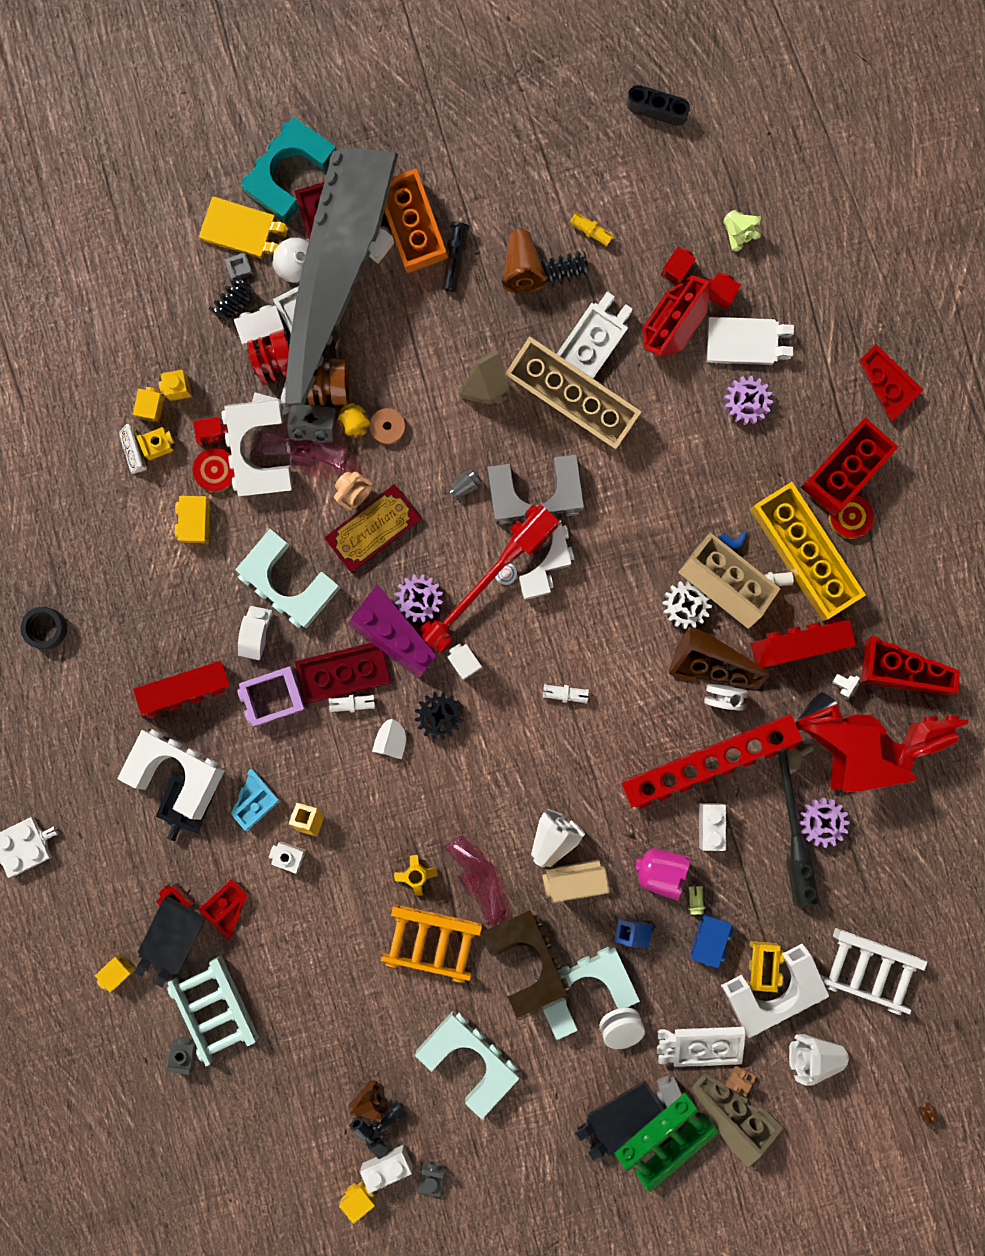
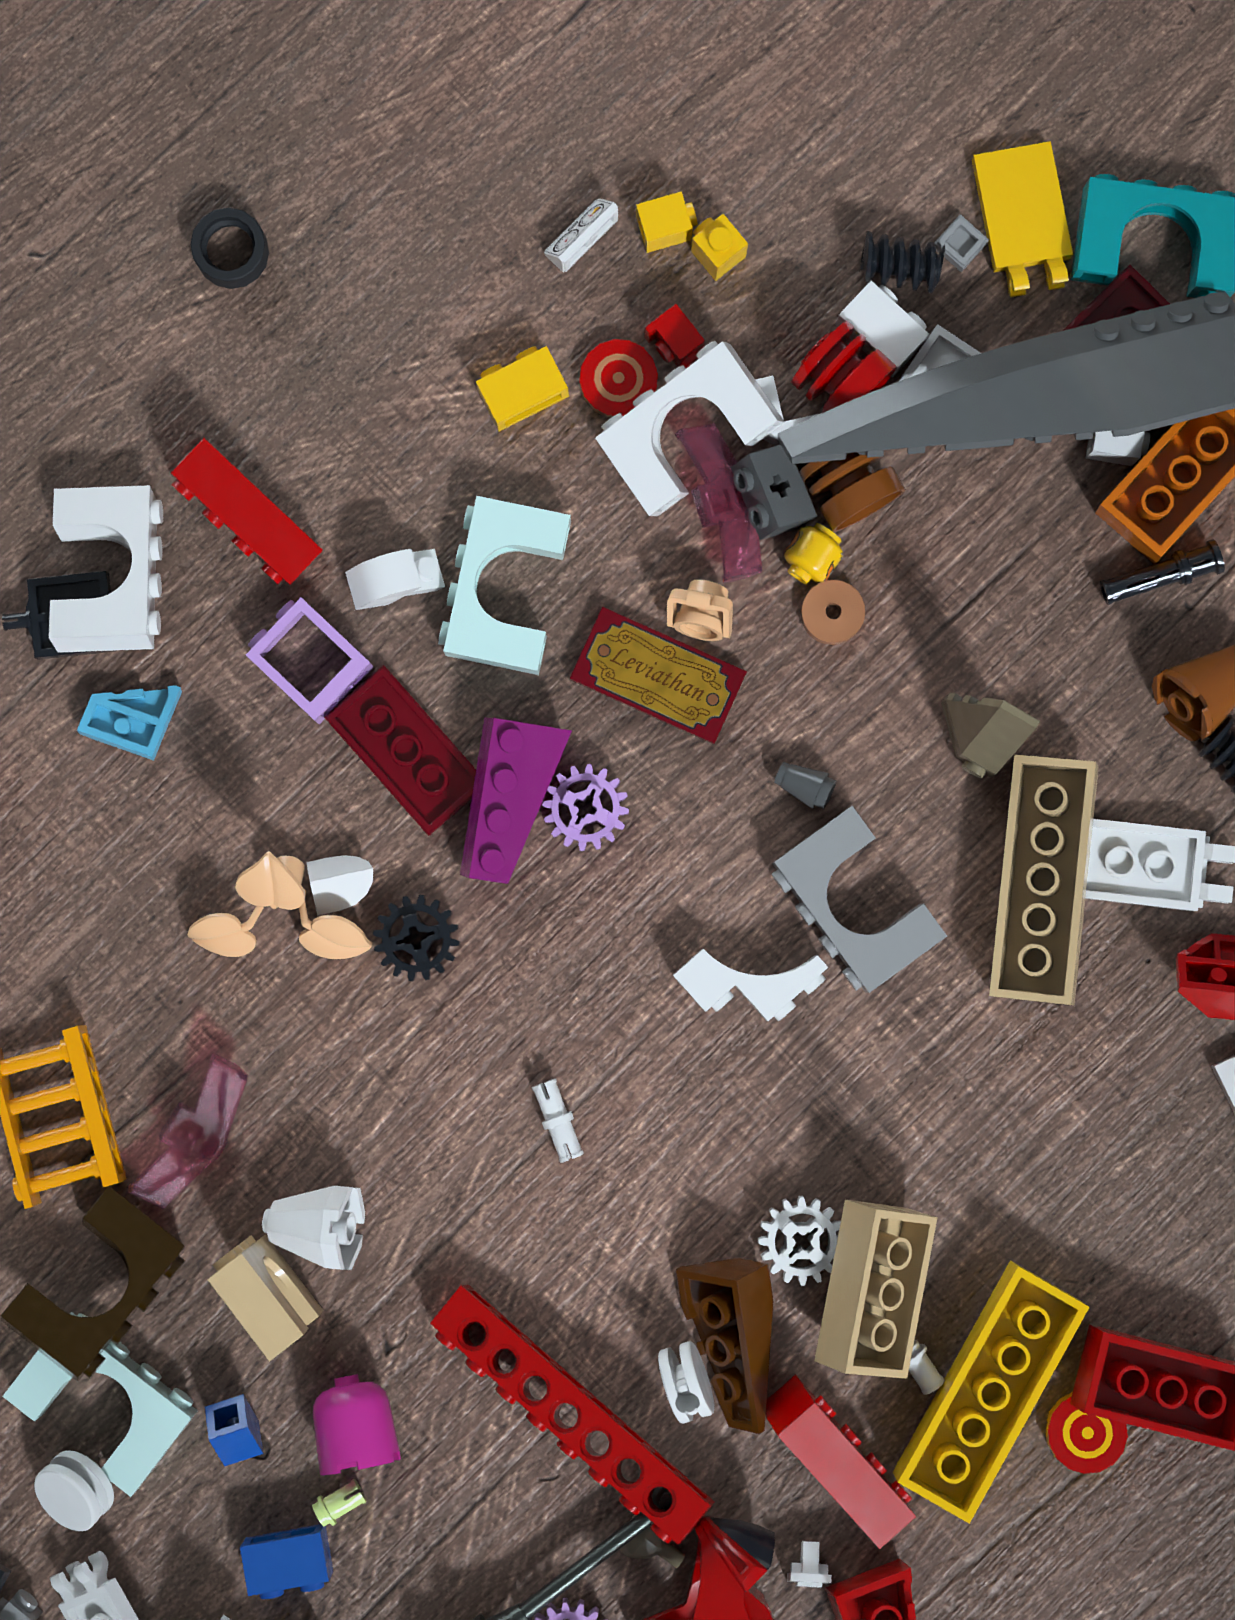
camera: 60 degrees right, 0 degrees up
yellow brick [137,427,175,460] -> none
white brick [269,841,306,874] -> none
white cylinder [273,238,309,284] -> none
yellow brick [289,803,325,837] -> none
white pin [329,695,375,713] -> none
yellow rock [394,855,438,896] -> none
red bar [420,504,561,653] -> none
white brick [448,644,482,680] -> none
white tile [495,563,517,585] -> none
white brick [699,803,726,851] -> none
blue animal [718,531,748,551] -> none
lavender gear [723,376,773,425] -> none
none -> light nougat plant [187,851,373,959]

